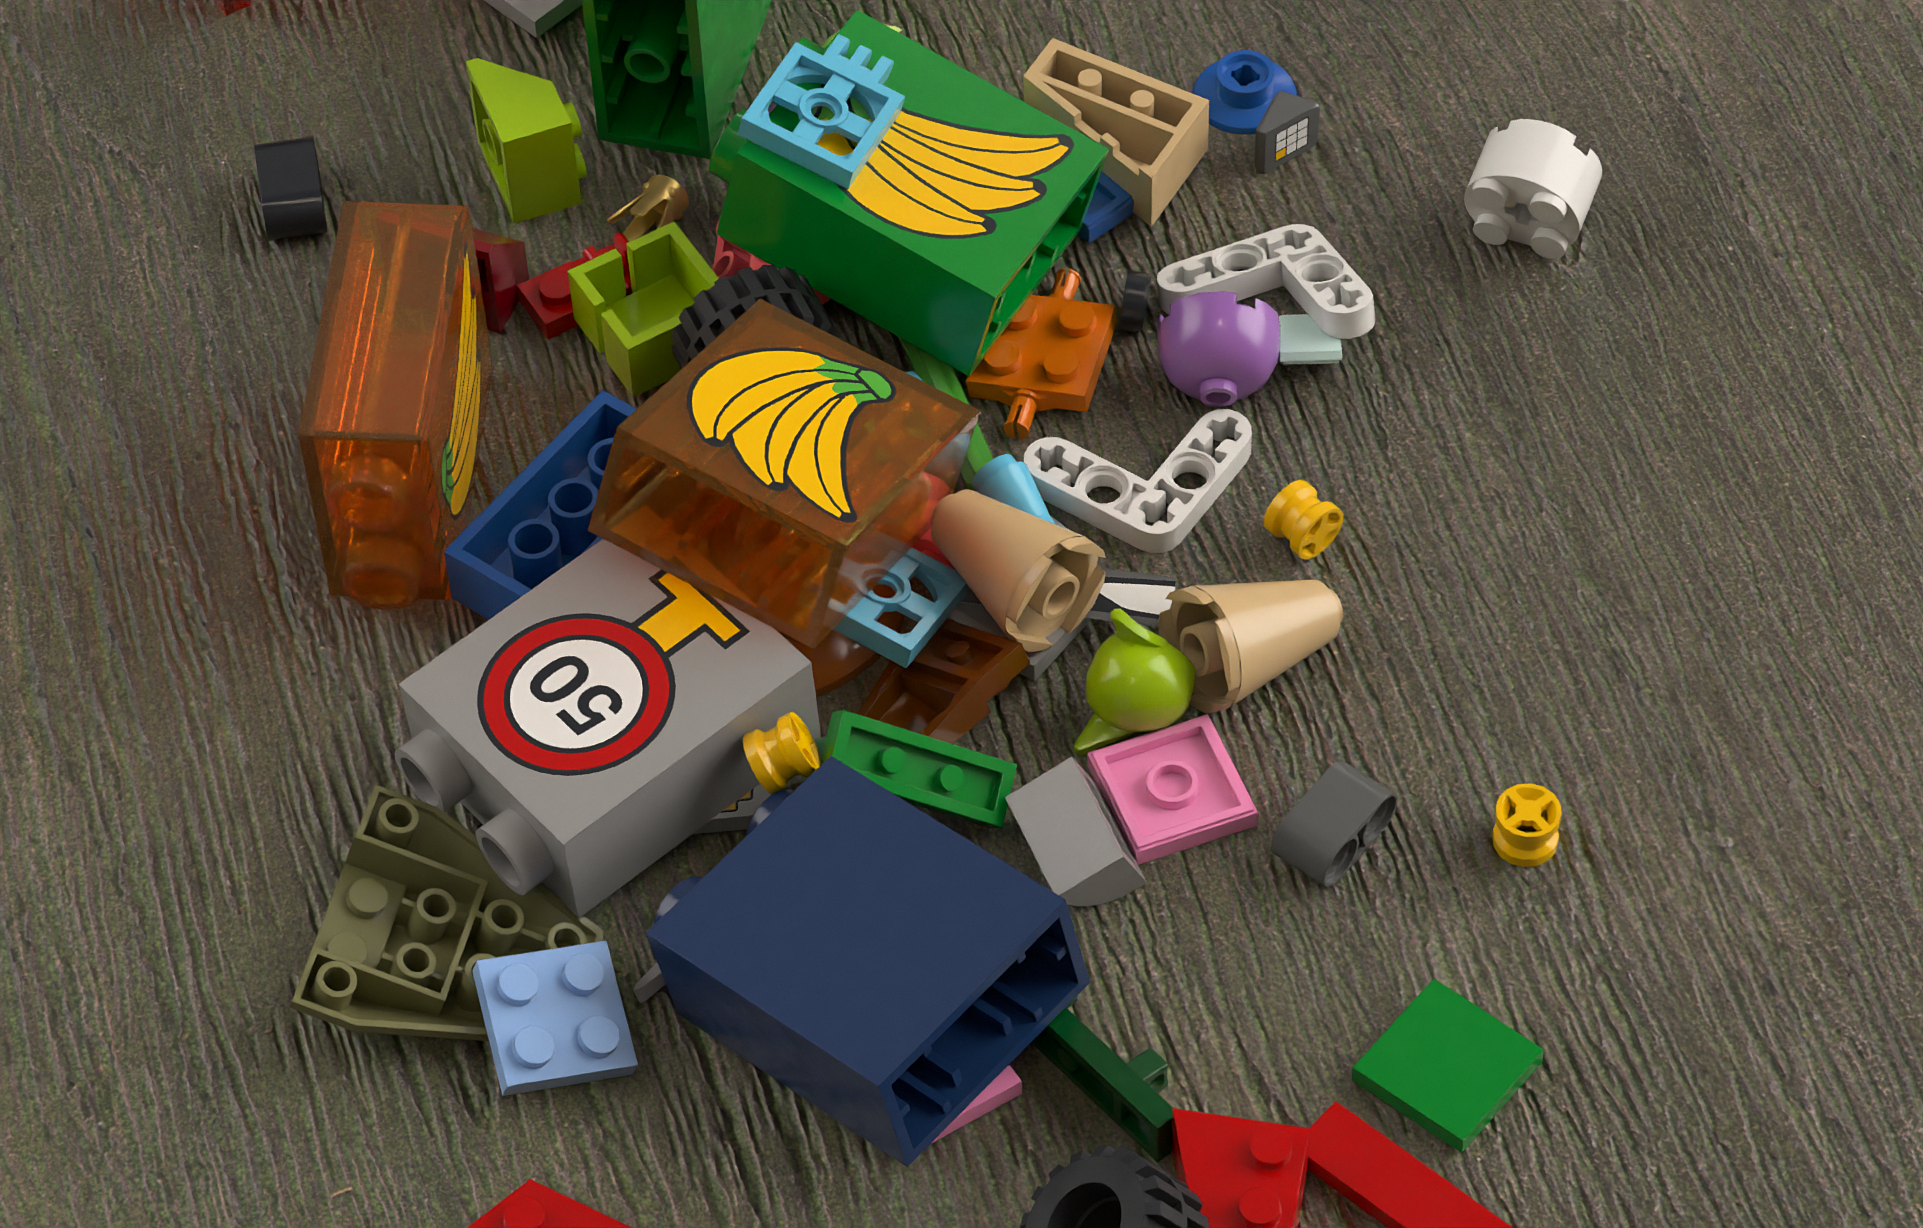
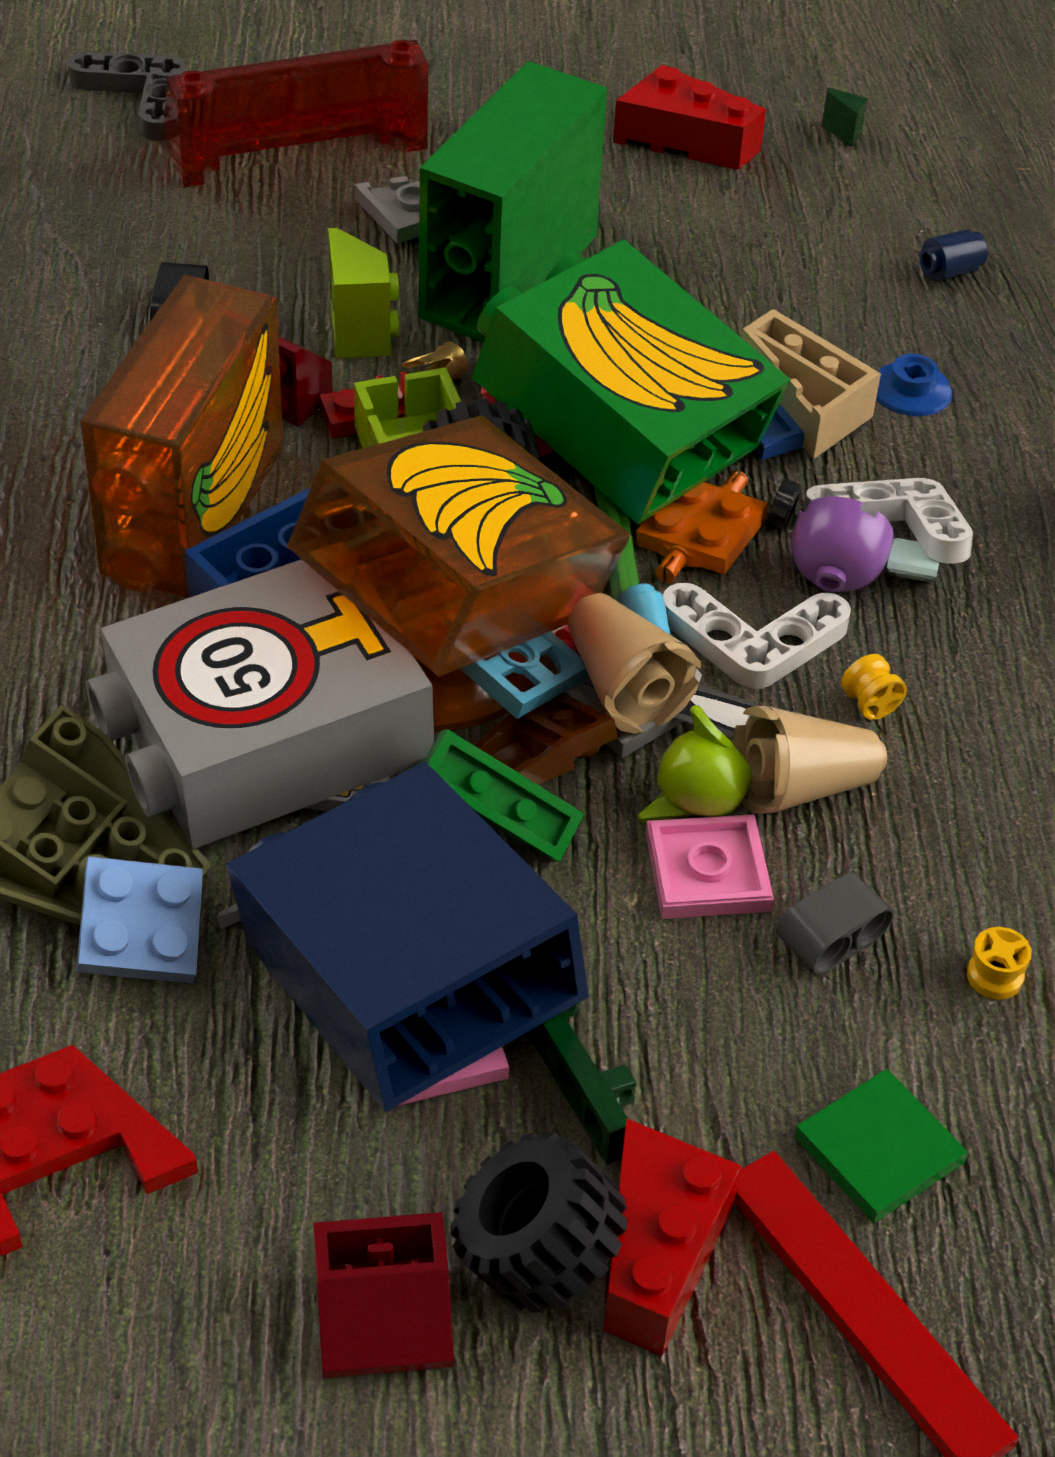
camera: 10 degrees right, 5 degrees down
medium azure piece [738,34,905,189] -> none
yellow wheel [743,712,822,794] -> none
light grey brick [1005,756,1147,906] -> none
dark grey slope [1255,91,1320,174] -> none

